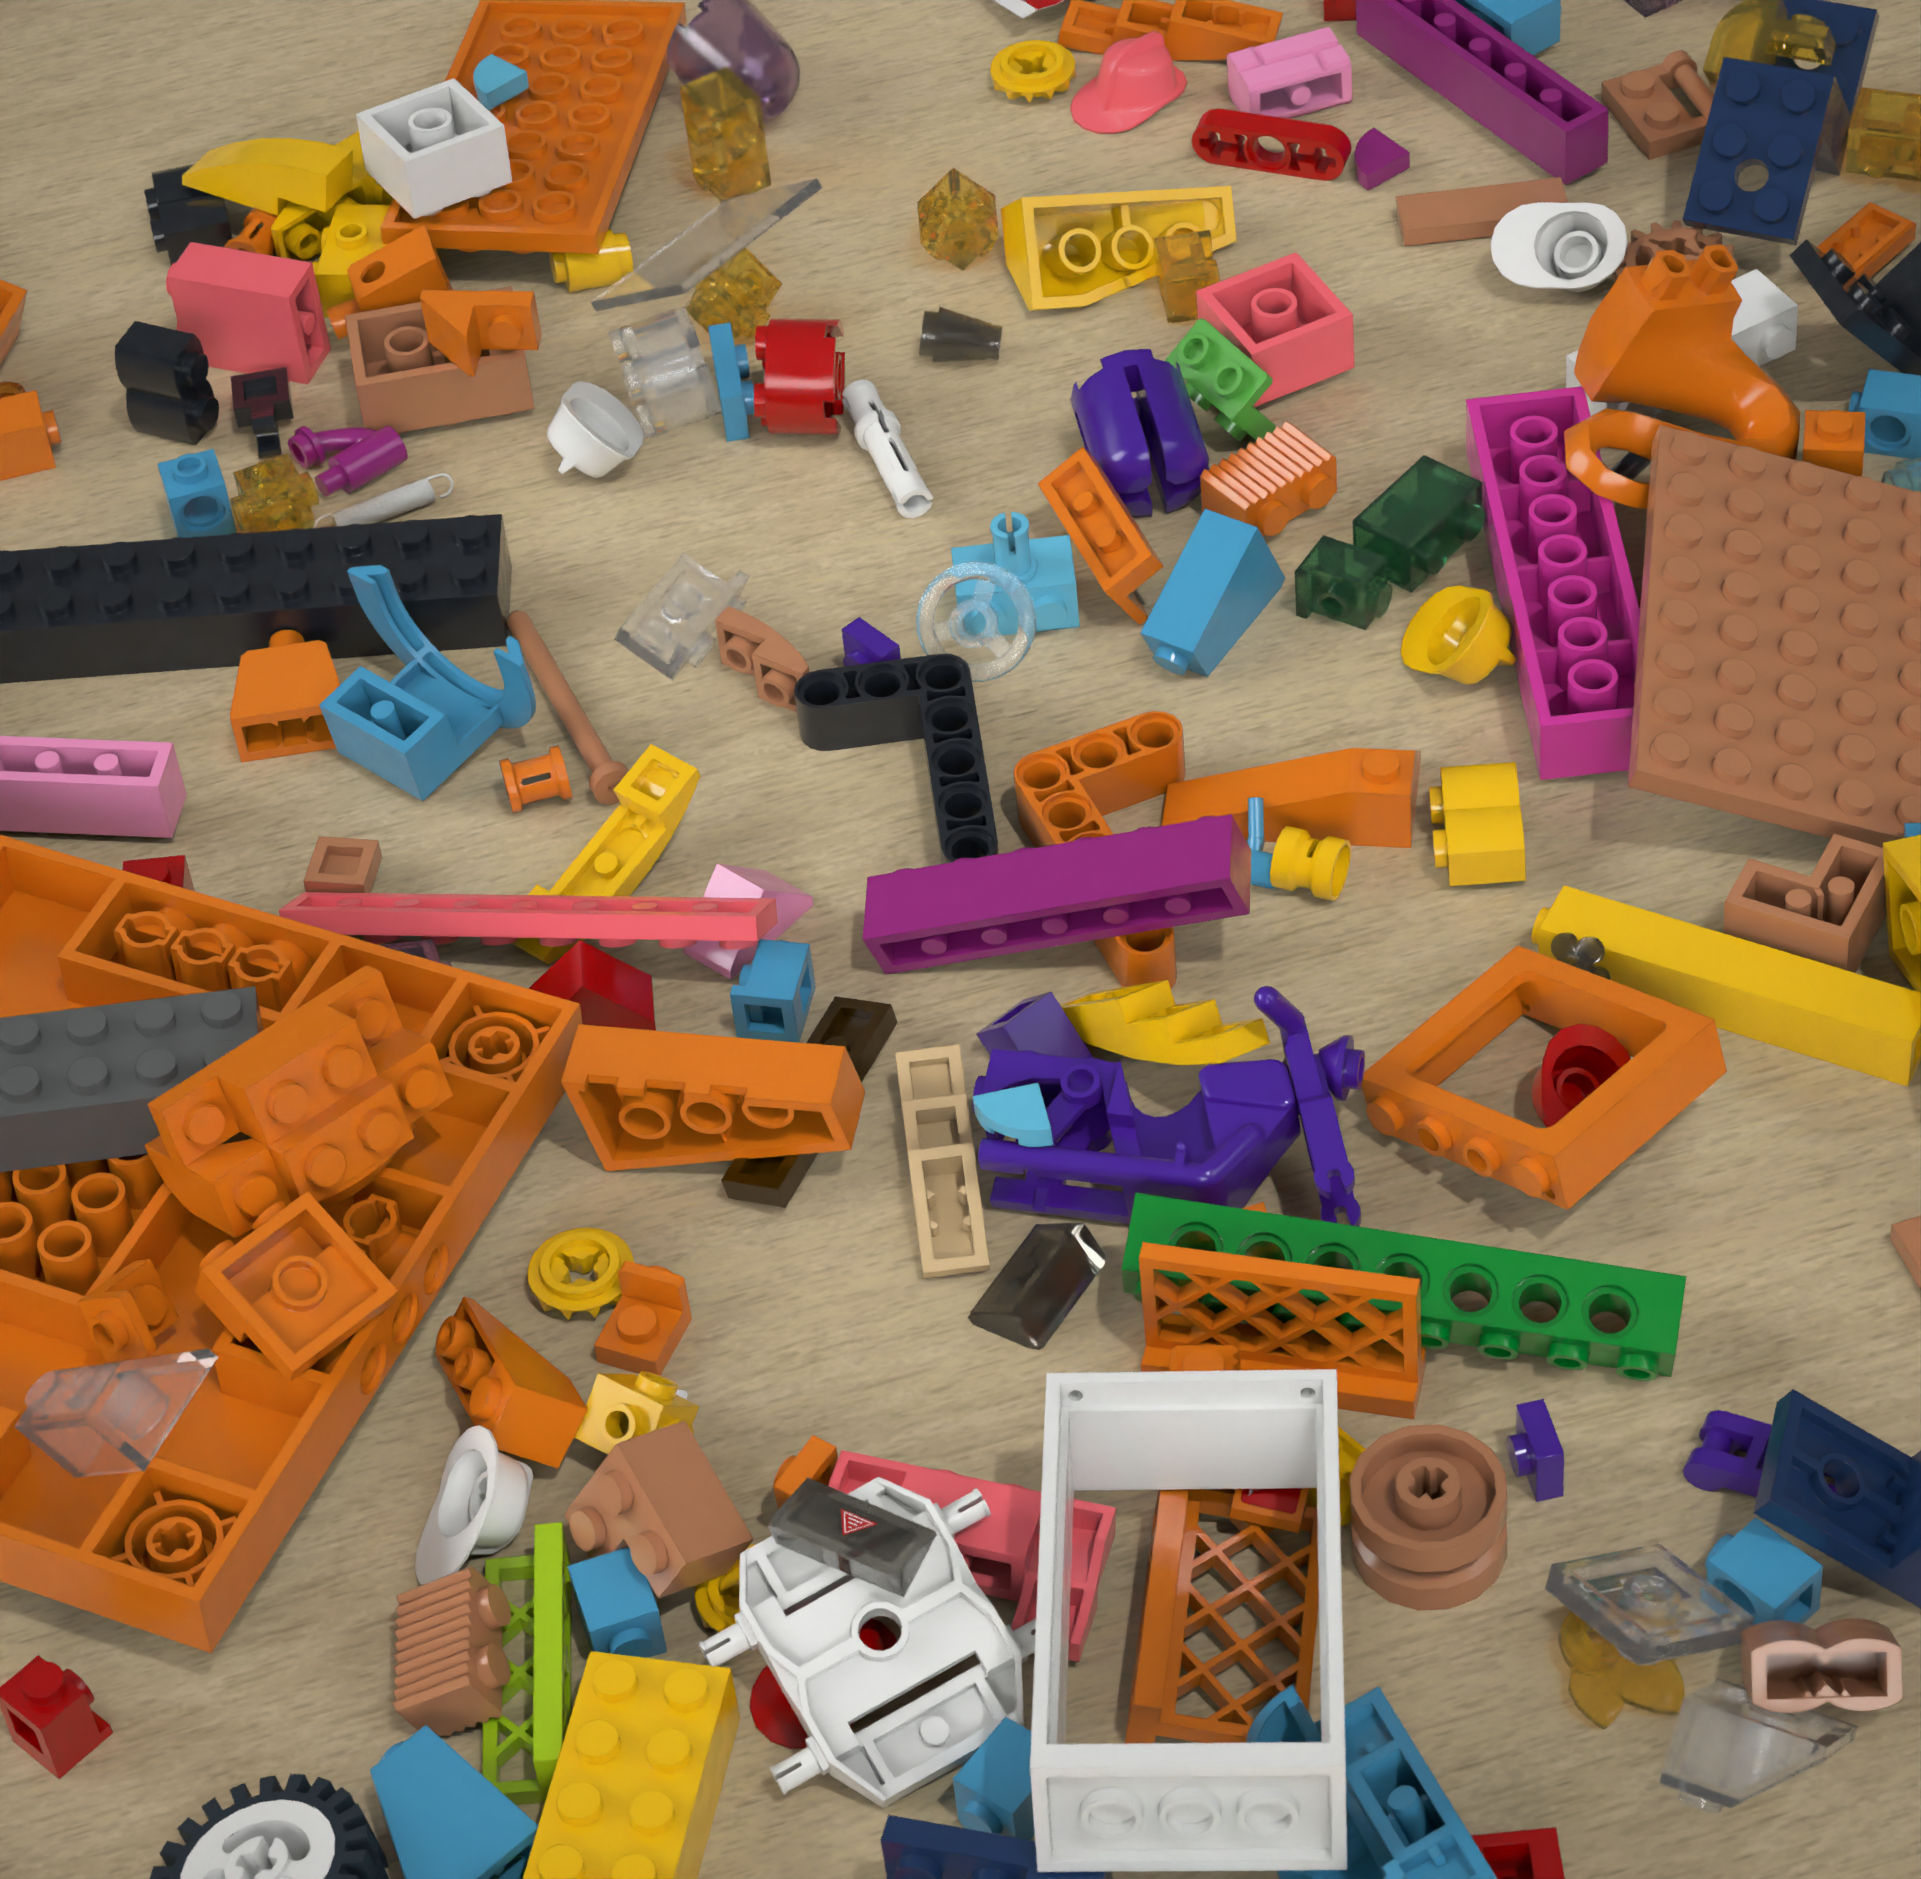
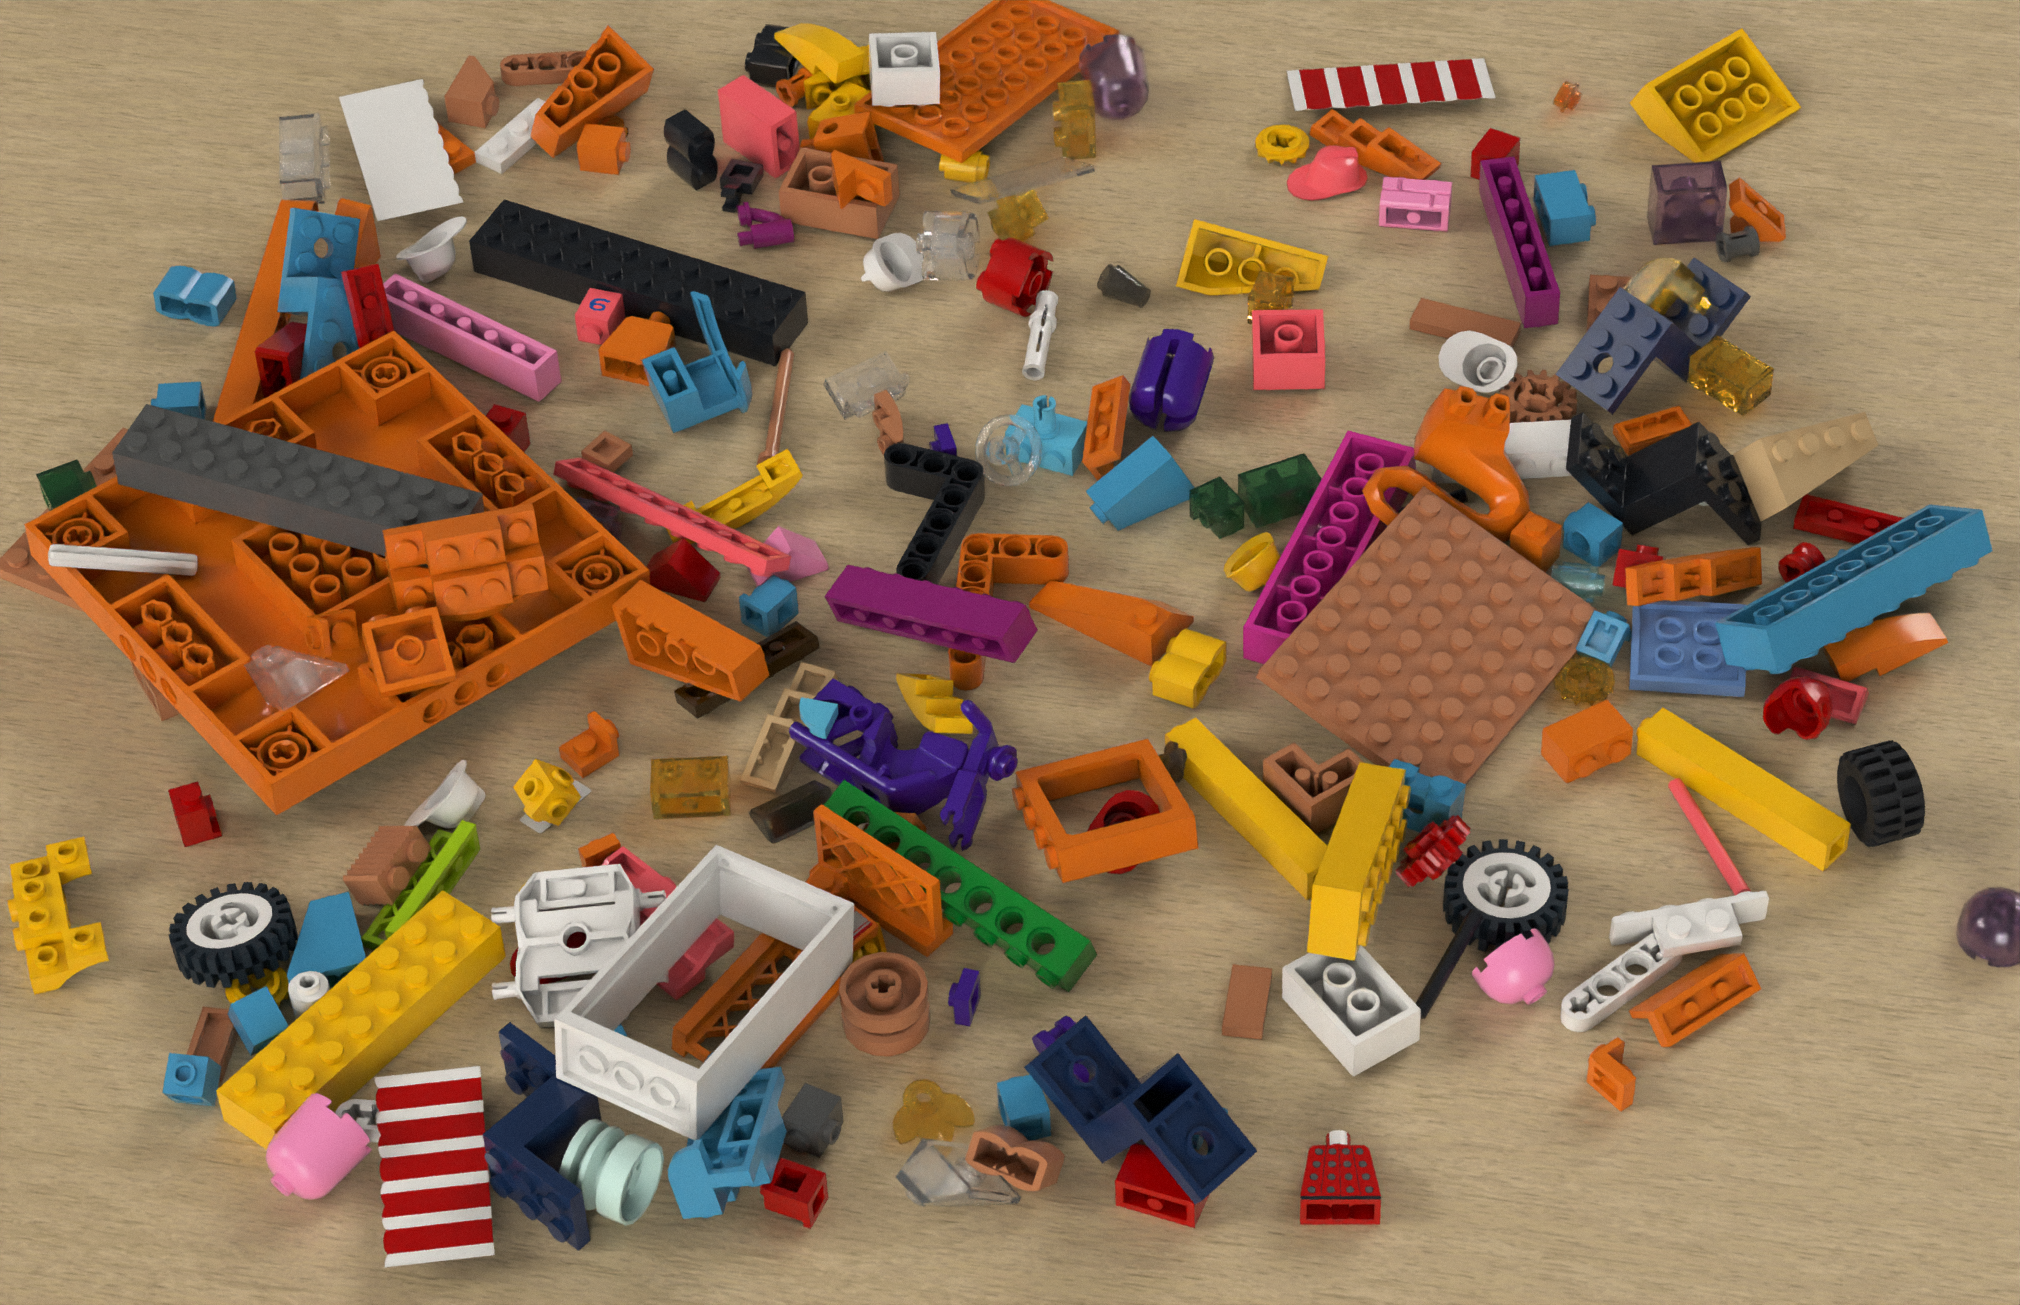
camera: 25 degrees right, 0 degrees up
dark azure brick [157,449,237,538] -> none
clear yellow brick [230,453,319,533] -> none
white piece [313,473,453,528] -> none
orange slope [435,1296,588,1469] -> none
medium azure tile [473,54,529,110] -> none
orange bush [499,745,572,814] -> none
yellow gear [527,1227,634,1320] -> none
nougat brick [564,1421,754,1599] -> none
dark azure brick [567,1547,667,1658] -> none
dark azure plate [708,323,754,442] -> none
clear smoke slope [768,1478,937,1597] -> none
clear yellow brick [917,168,999,271] -> none
dark purple brick [976,992,1092,1059] -> none
bright green bracket [1164,318,1276,441] -> none
red beam [1191,108,1352,181] -> none
orange brick [1200,421,1337,536] -> none
dark azure hand [1247,797,1275,889] -> none
yellow wheel [1270,826,1351,901] -> none
magenta tile [1354,127,1410,191] -> none
clear plate [1545,1543,1754,1666] -> none
none -> coral brick [575,288,625,345]
none -> clear yellow brick [650,756,731,819]
none -> dark grey brick [782,1083,844,1158]

